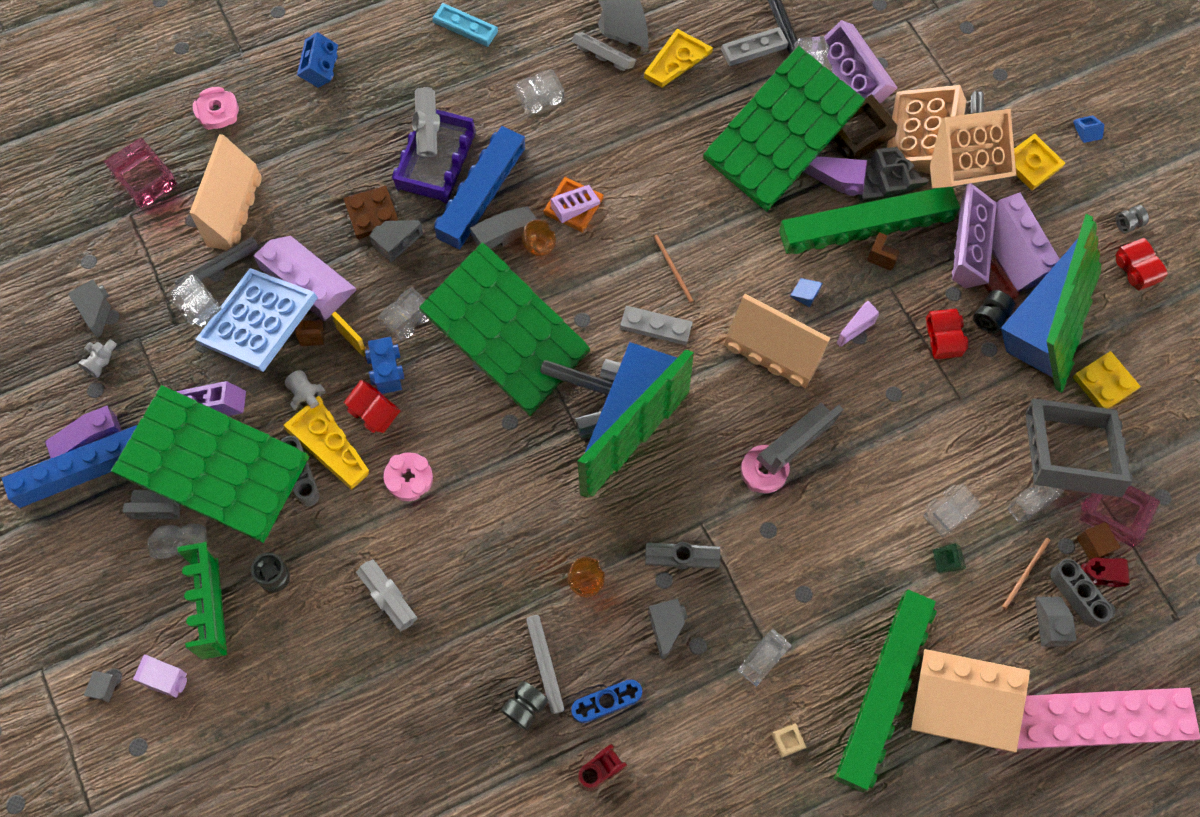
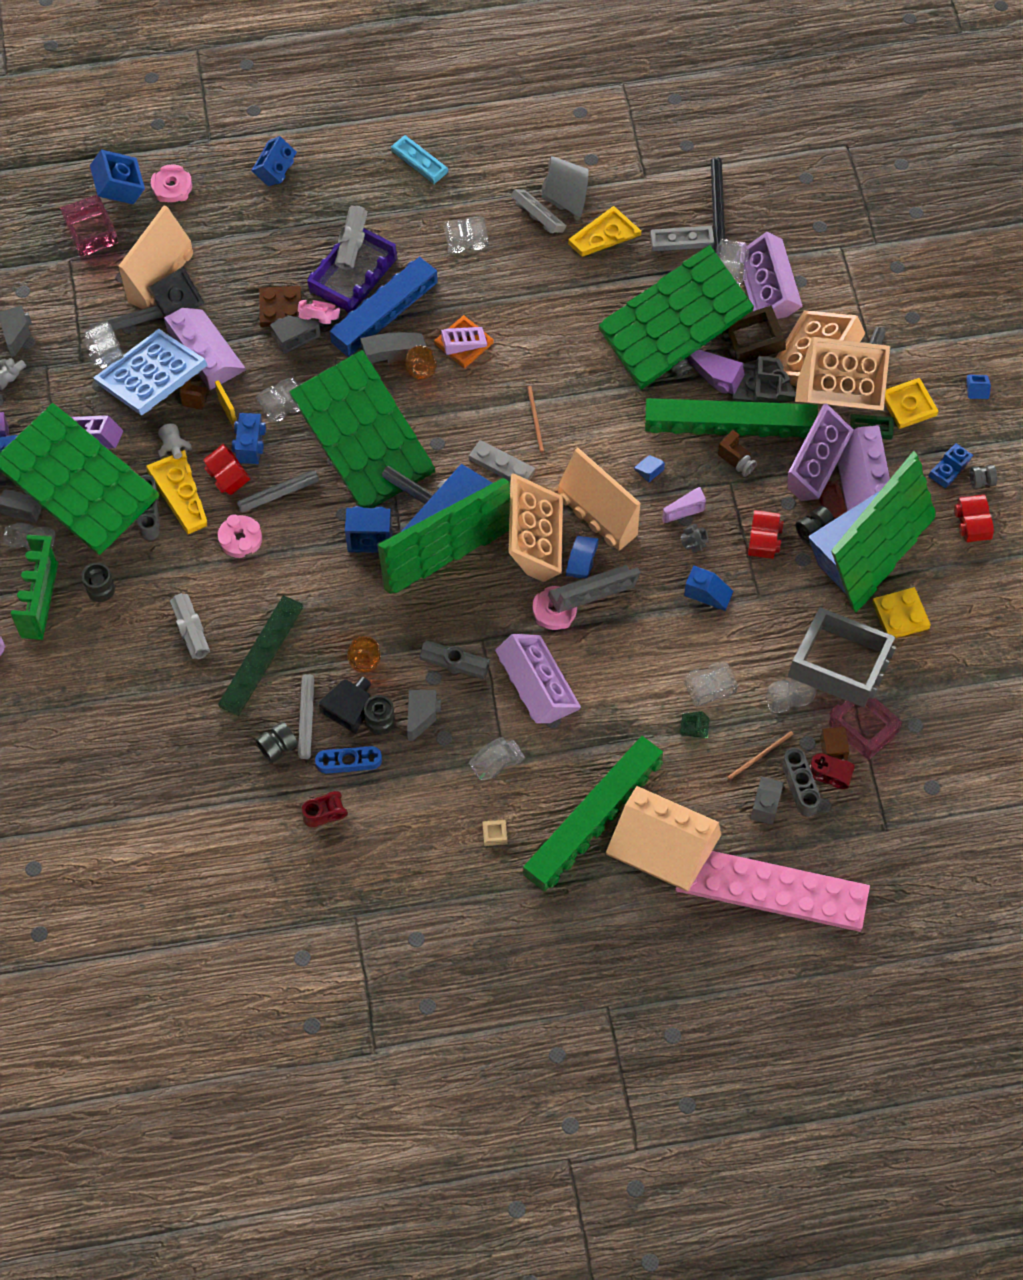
camera: 20 degrees right, 5 degrees down
none -> blue brick [90,150,145,204]
none -> black tile [148,267,204,317]
none -> clear green plate [218,595,303,716]
none -> dark grey axle [237,470,319,512]
none -> bright pink plate [298,300,340,324]
none -> black torso [319,677,372,734]
none -> blue brick [345,506,393,553]
none -> pearl dark grey wheel [364,695,395,735]
none -> lavender slope [495,634,581,723]
none -> light nougat slope [508,473,563,582]
none -> blue slope [566,536,598,579]
none -> dark grey bush [671,359,693,379]
none -> dark grey gear [681,524,708,553]
none -> blue slope [684,566,733,611]
none -> light grey bush [736,455,757,477]
none -> dark green tile [850,414,894,440]
none -> blue slope [928,443,973,489]

